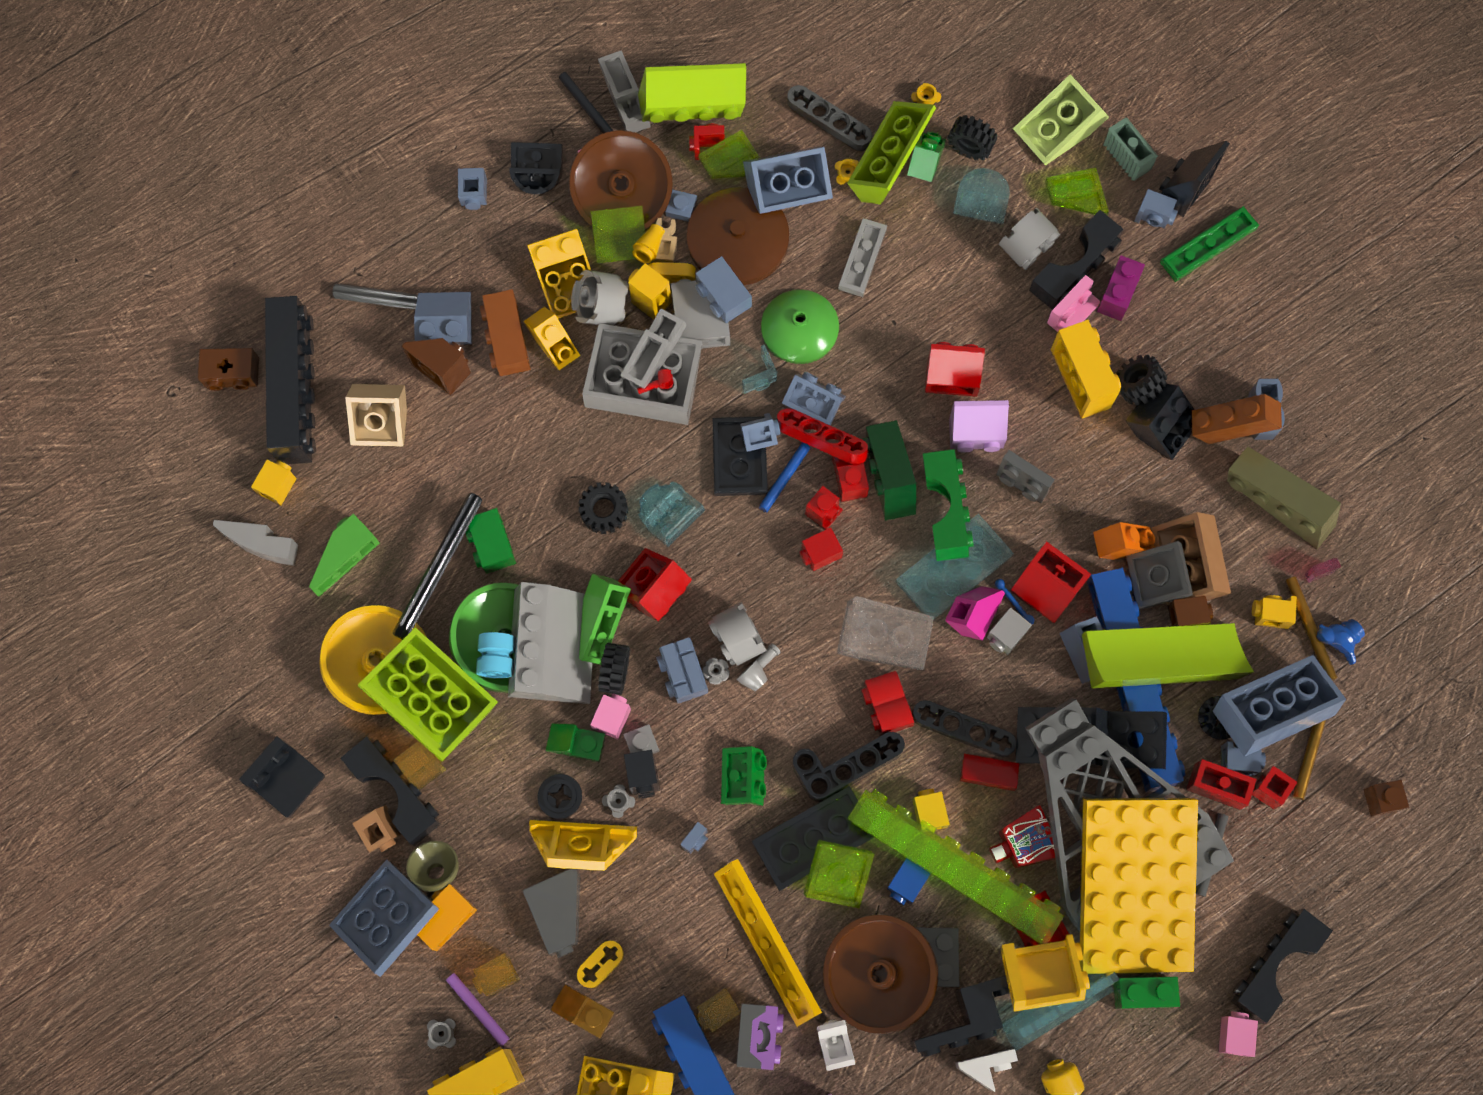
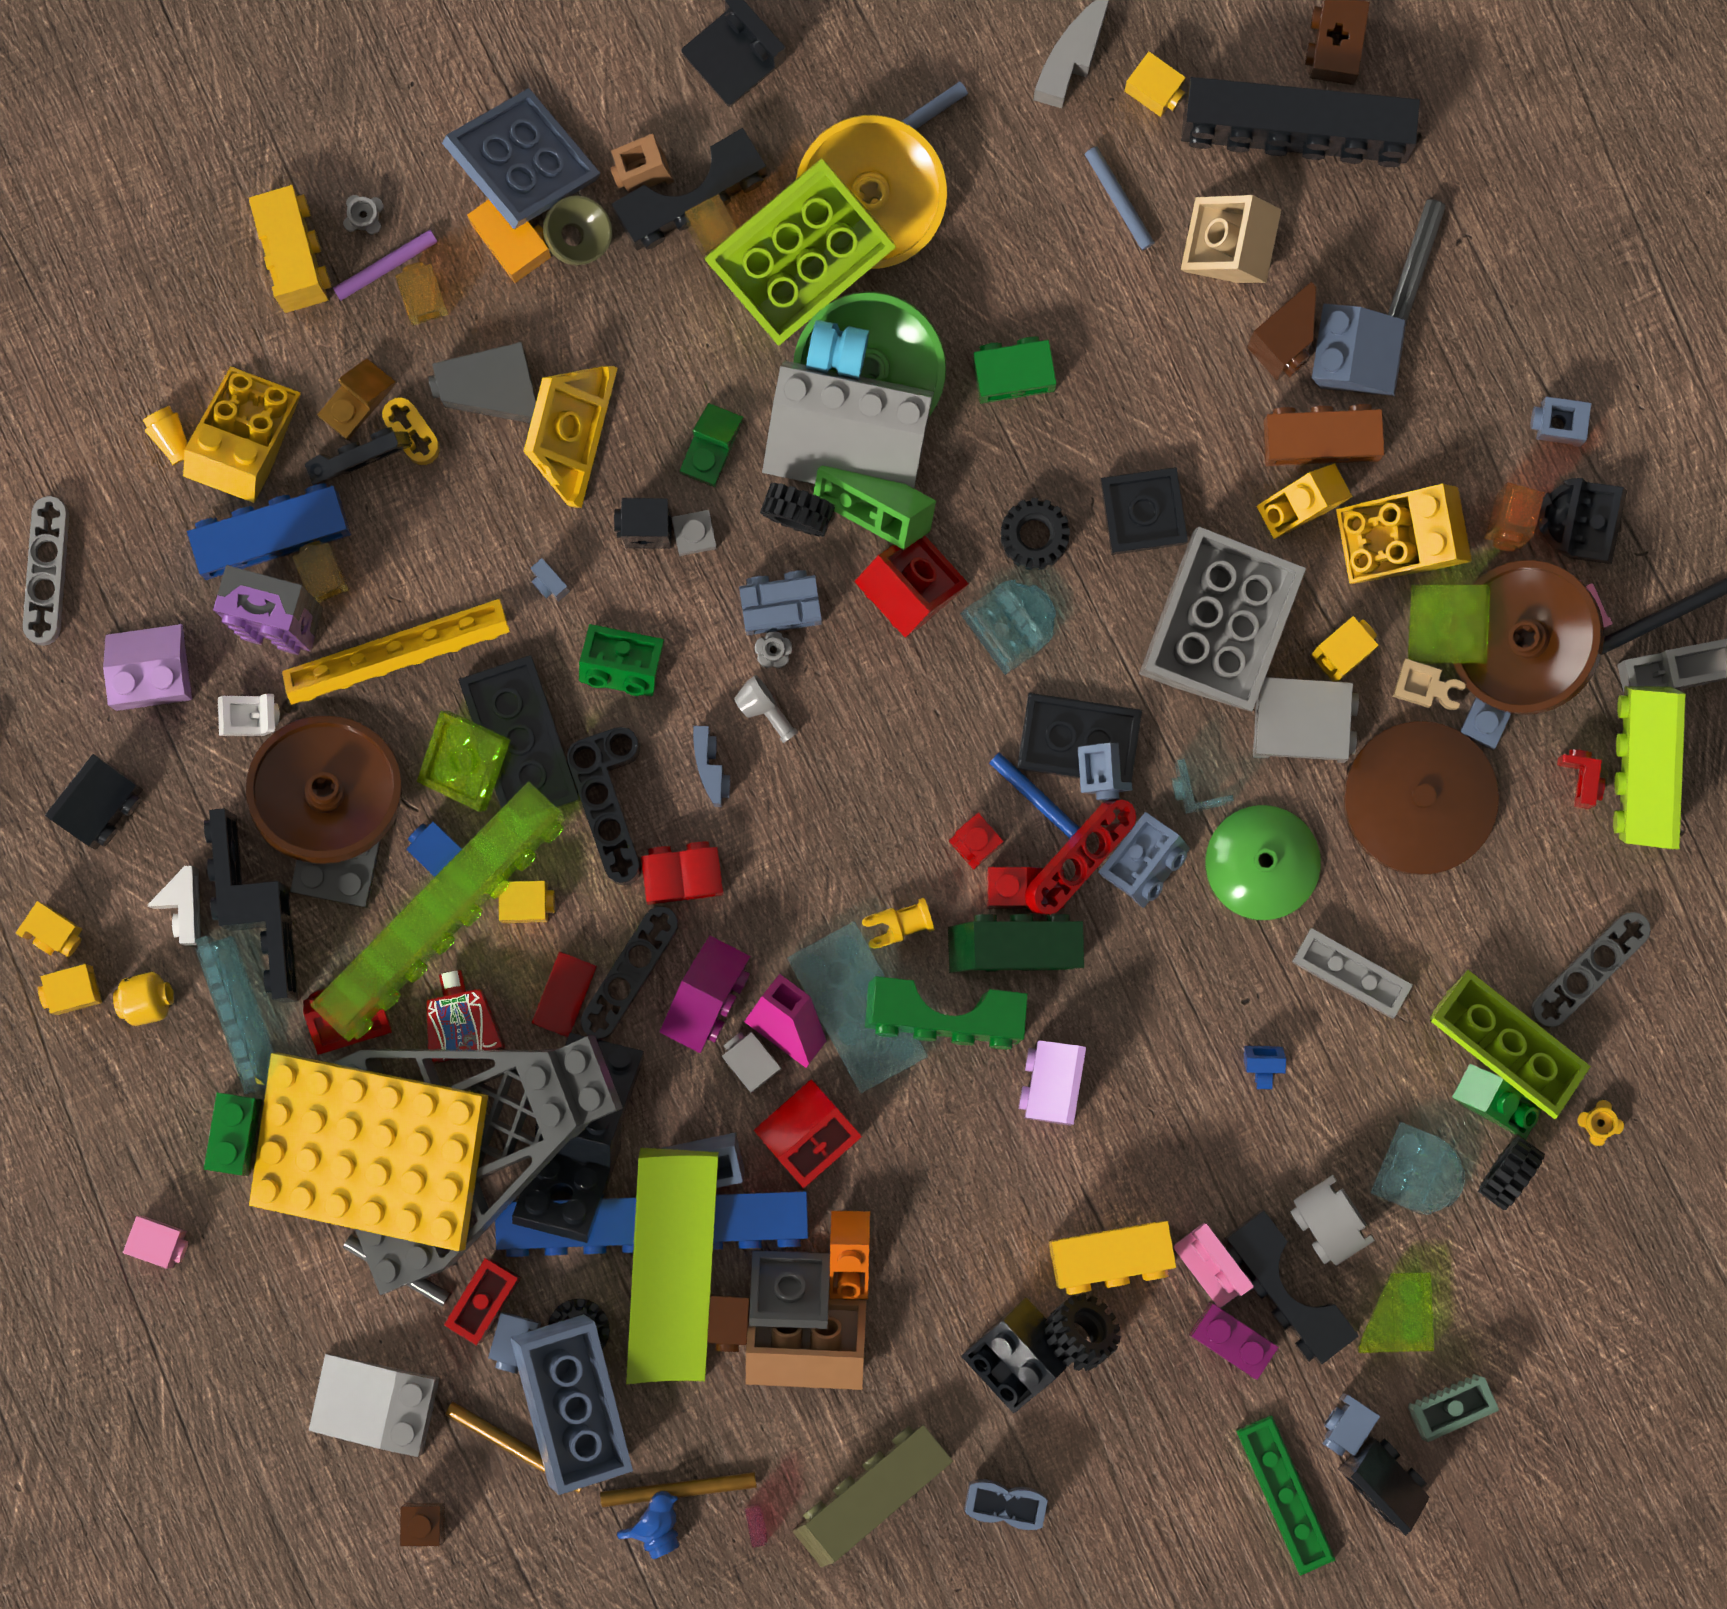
camera: 100 degrees right, 10 degrees up
bright green slope [309,513,380,597] -> none
black axle [393,493,482,640] -> none
black gear [537,774,582,819] -> none
light grey brick [571,270,629,325] -> none
bright pink brick [591,694,631,740] -> none
light grey plate [602,784,635,818] -> none
light grey slope [620,309,687,389] -> none
yellow cone [632,224,665,263] -> none
red hand [637,369,673,394] -> none
yellow beam [648,262,696,284] -> none
sand blue brick [695,256,752,323] -> none
clear neon green wing [698,130,760,179] -> none
light grey brick [708,602,767,666] -> none
sand blue slope [743,147,833,214] -> none
red brick [799,527,843,571] -> none
yellow plate [835,159,859,185] -> none
clear slope [837,596,934,670] -> none
slope [925,342,985,397] -> none
blue hinge [995,579,1035,624] -> none
dark grey plate [996,450,1055,503] -> none
yellow panel [1001,934,1090,1012] -> none
yellowish green slope [1013,74,1109,165] -> none
dark orange brick [1192,394,1282,444] -> none
black arch [1231,909,1333,1024] -> none
yellow brick [1252,595,1297,629] -> none
red brick [1252,766,1297,810] -> none
none -> black hinge [305,427,412,485]
none -> slope [309,1354,440,1457]
none -> magenta brick [660,935,751,1053]
none -> sand blue slope [693,726,731,807]
none -> yellow piece [862,898,935,948]
none -> sand blue bar [902,81,968,129]
none -> sand blue bar [1084,146,1155,251]
none -> black plate [1100,467,1188,555]
none -> blue tile [1244,1046,1286,1089]
none -> clear orange brick [1484,482,1545,552]

